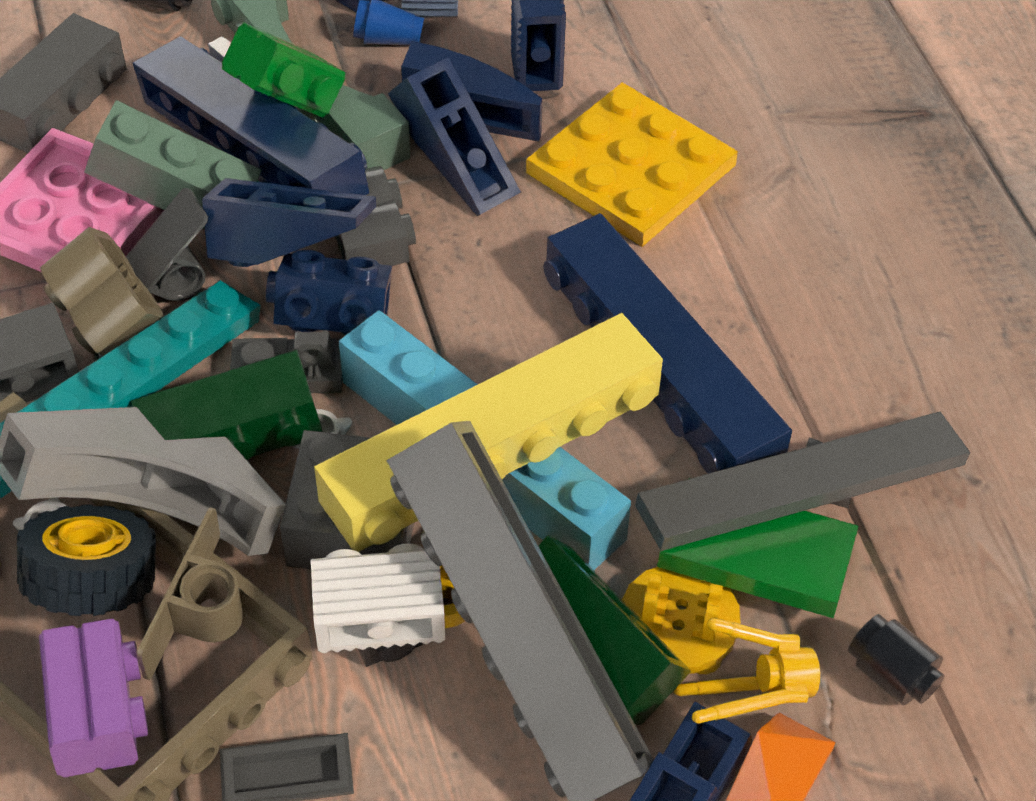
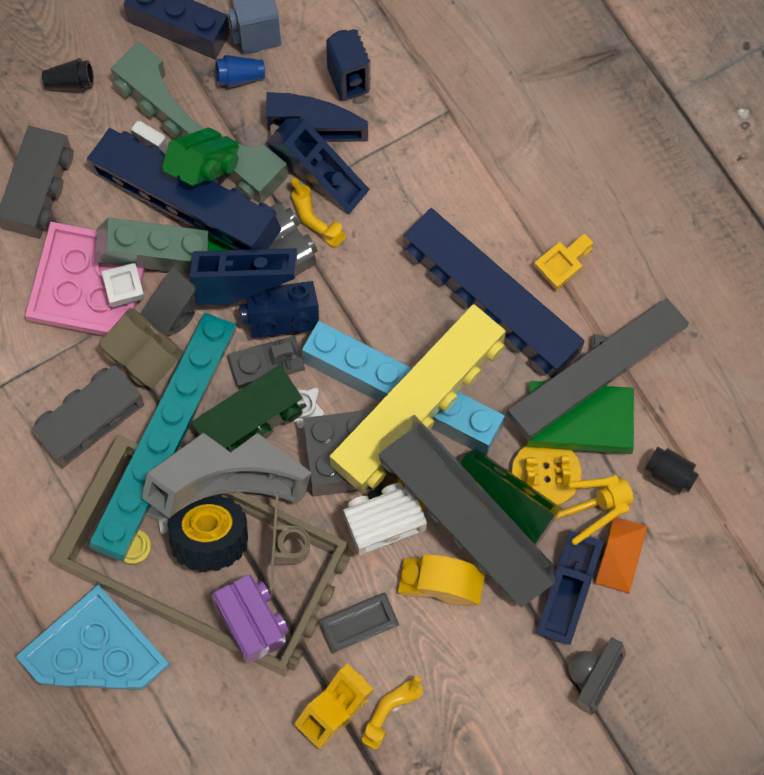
camera: 15 degrees left, 20 degrees up
yellow plate [526,82,738,247] -> none
none -> white plate [102,263,145,308]
none -> yellow piece [291,178,347,248]
none -> yellow brick [398,554,485,606]
none -> yellow plate [534,233,594,291]

